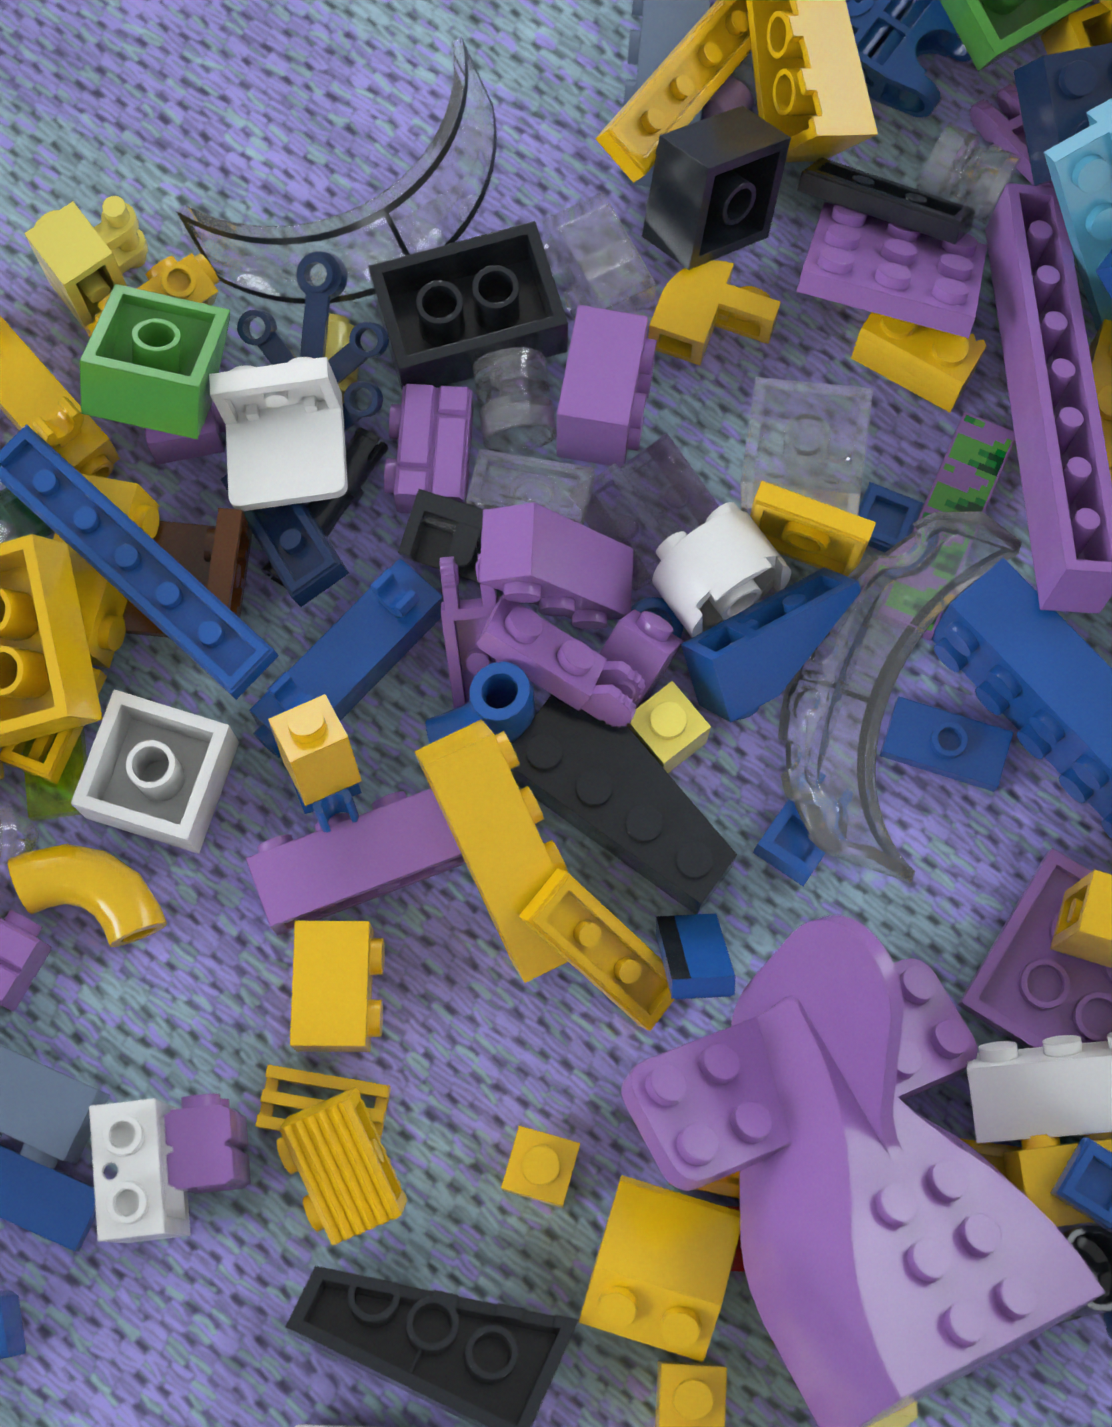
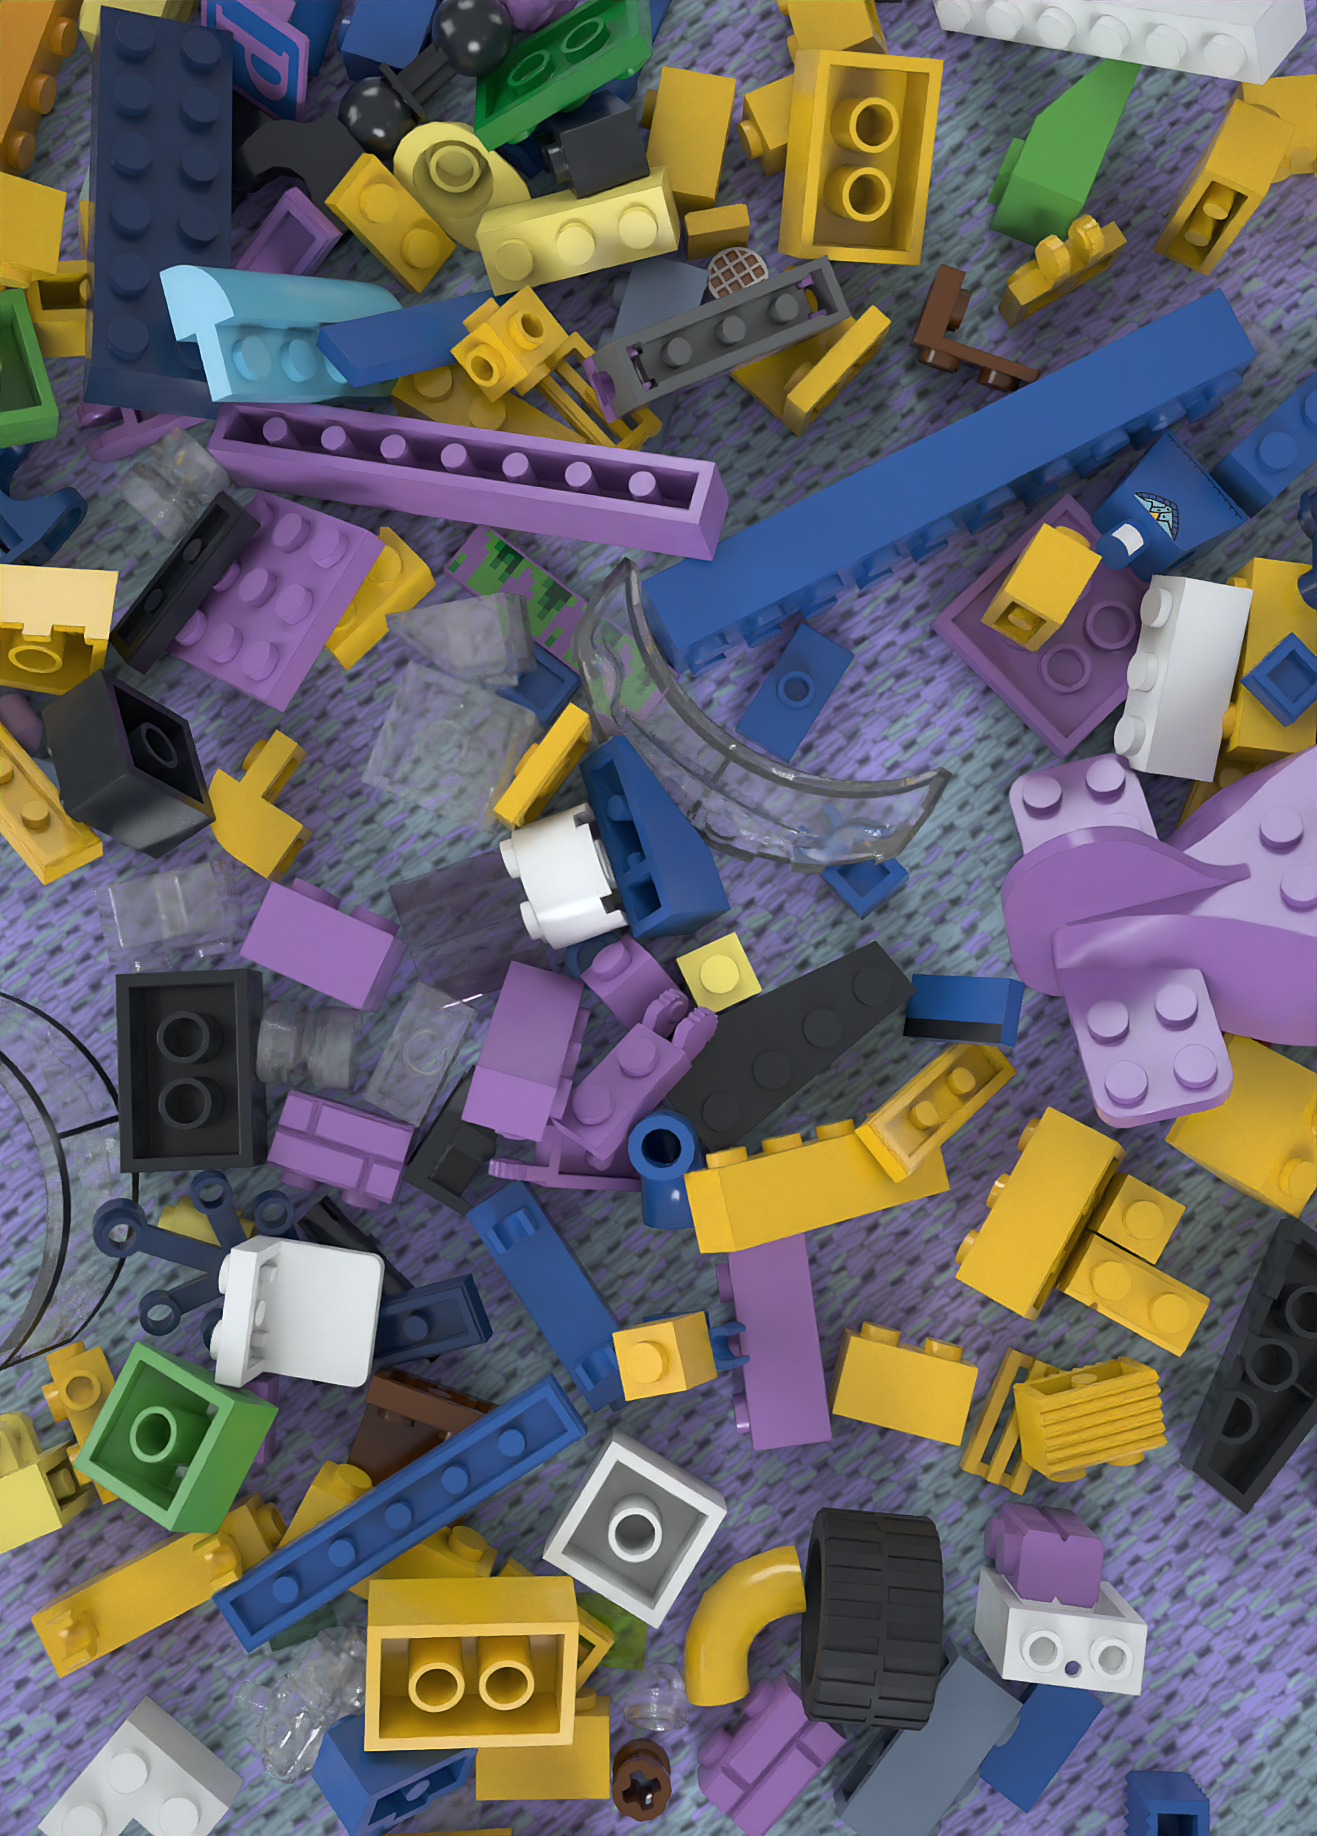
camera: 85 degrees left, 10 degrees up
none -> clear slope [385,592,538,692]
none -> black tyre [800,1507,944,1731]
none -> yellow brick [955,1106,1127,1322]
none -> yellow brick [1054,1231,1210,1357]

